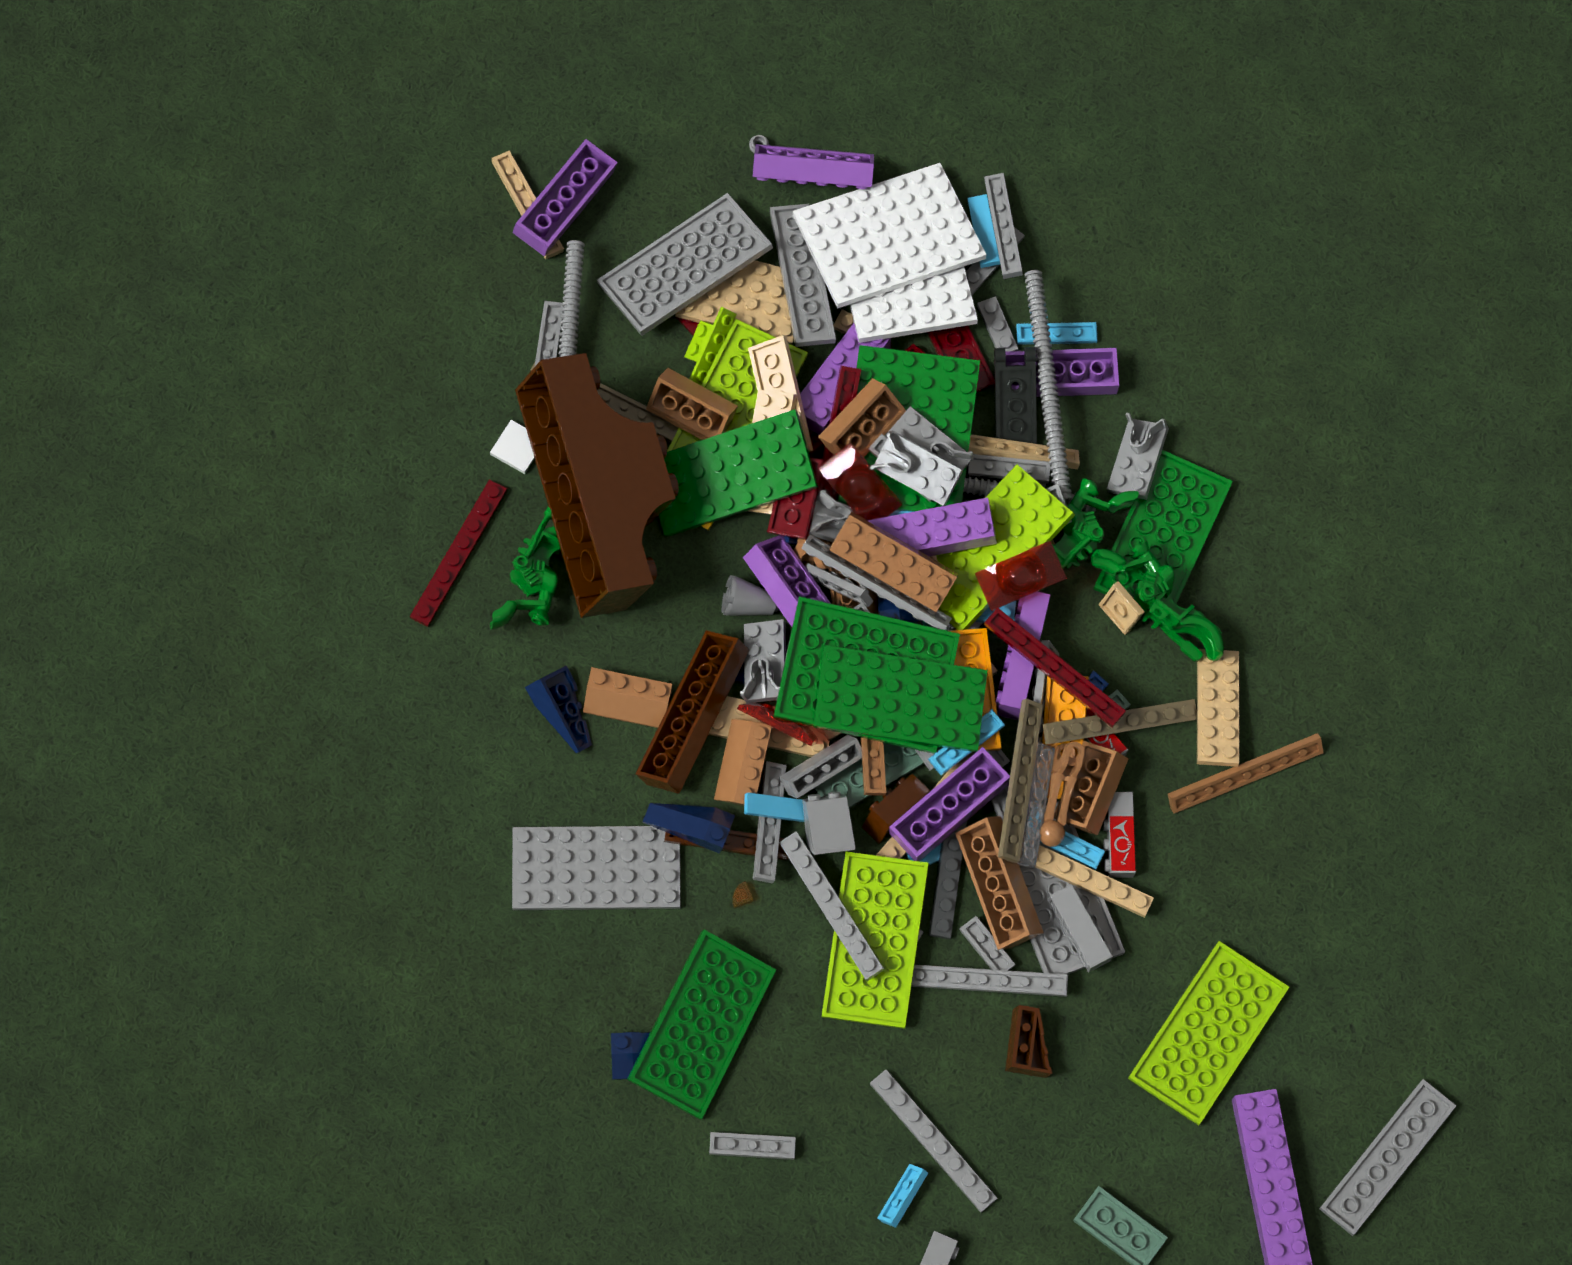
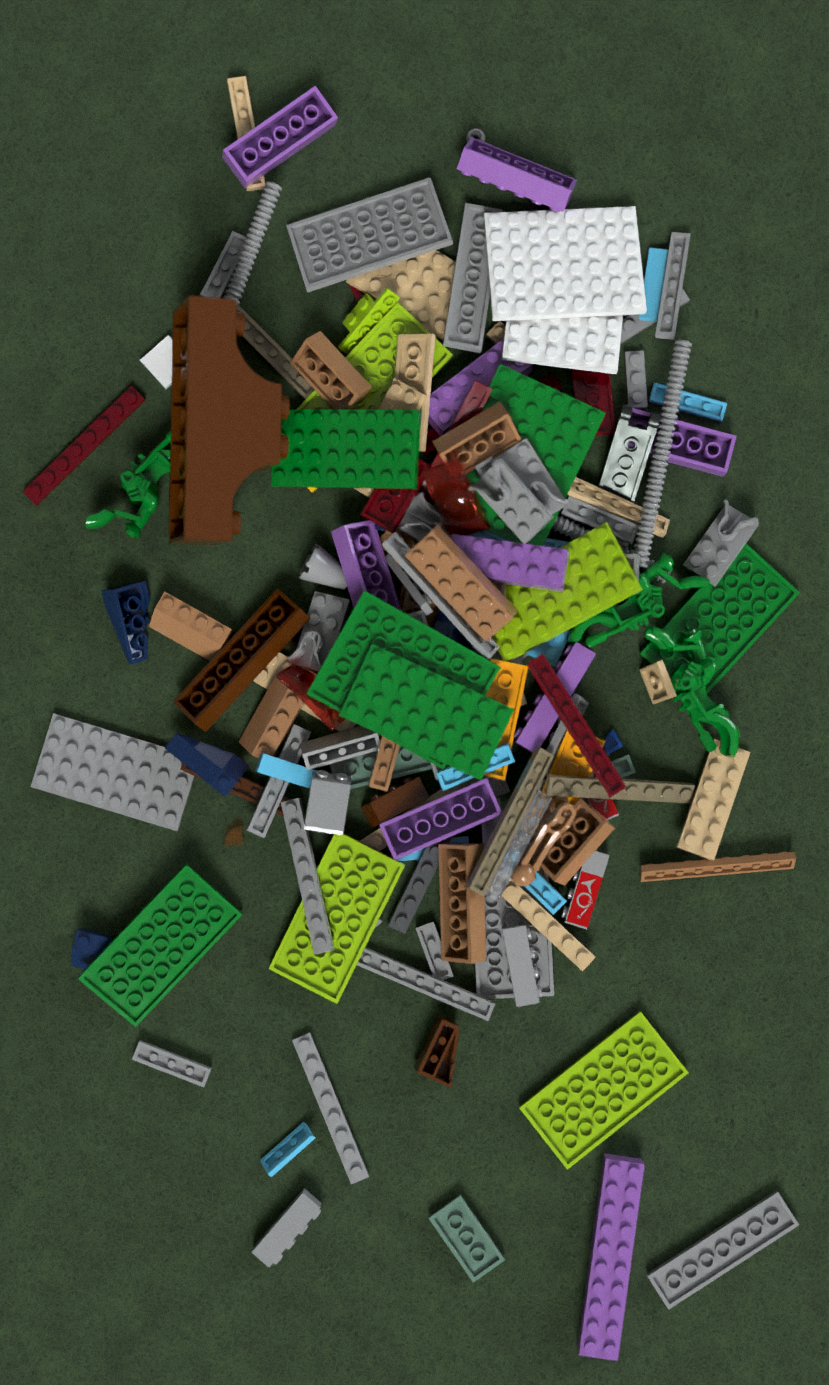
camera: 25 degrees right, 15 degrees up
clear red slope [975,541,1067,611] -> none

